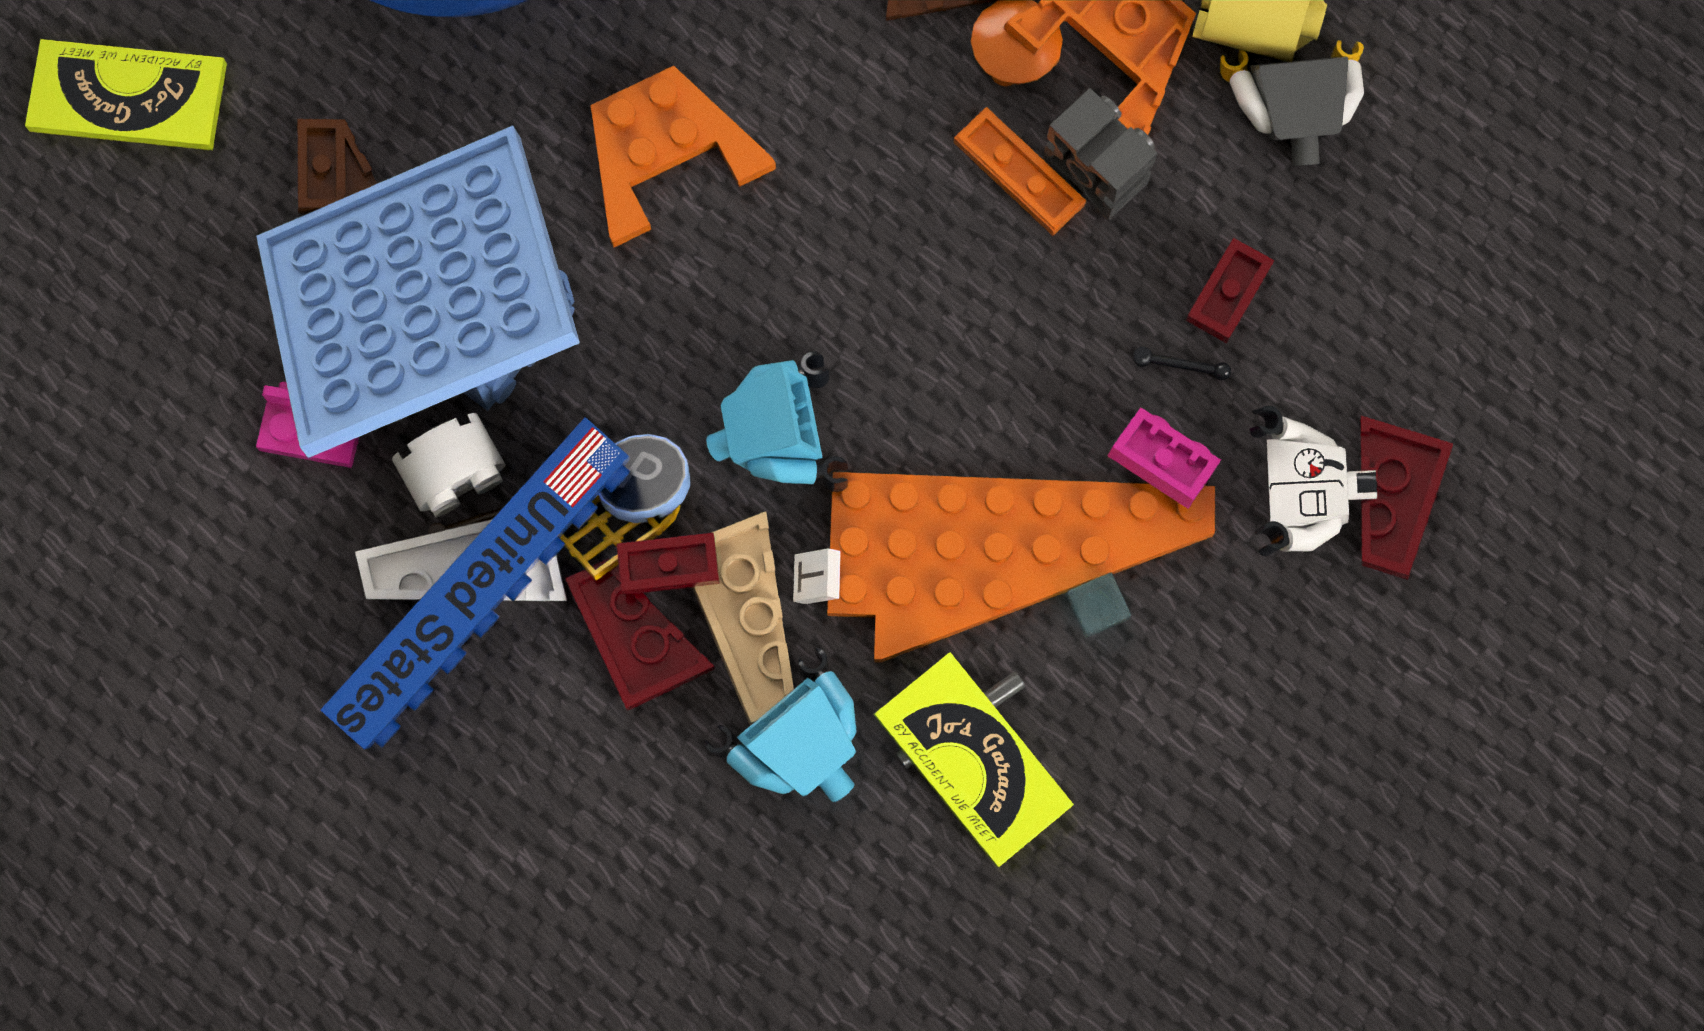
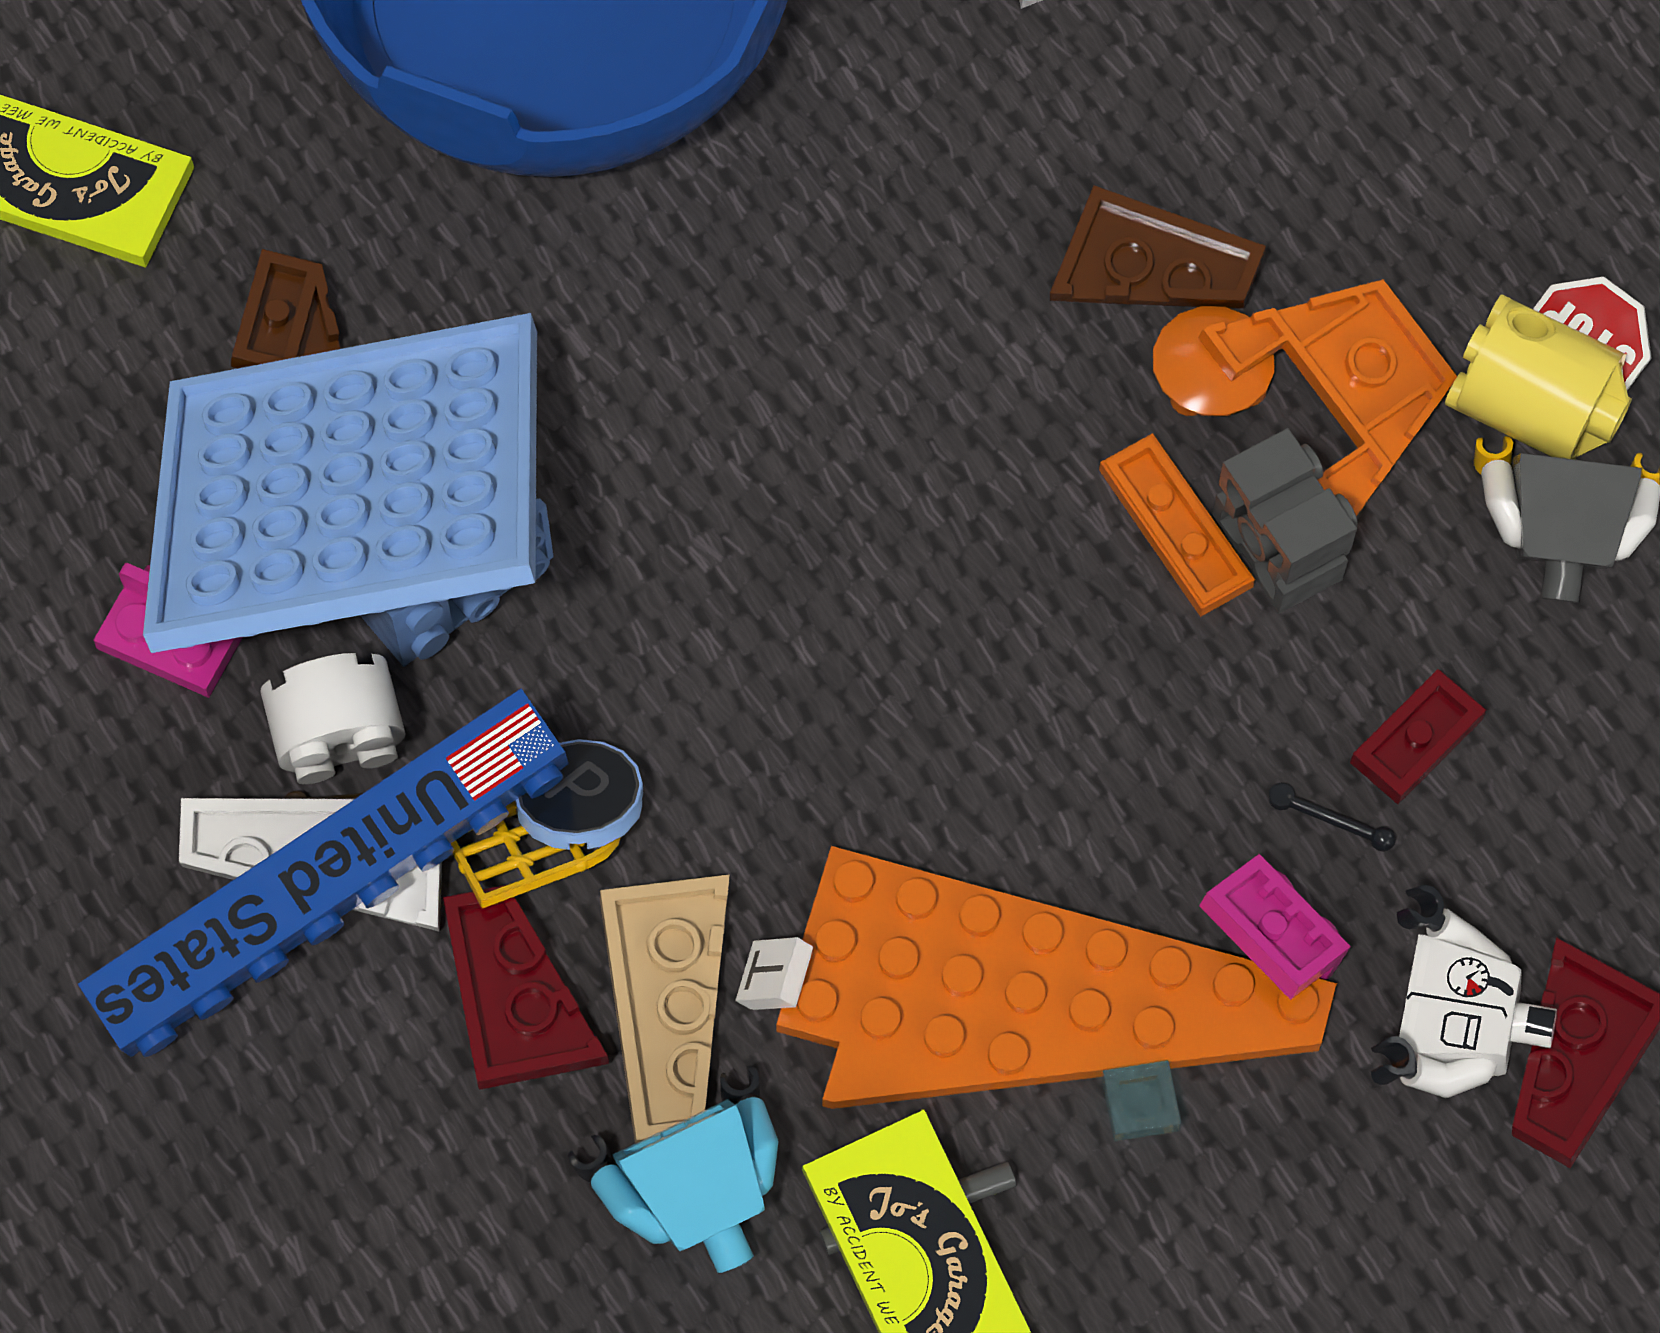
camera: 15 degrees right, 10 degrees down
orange wing [591,66,776,247] -> none
dark red plate [617,532,720,595] -> none
medium azure torso [706,351,848,492] -> none

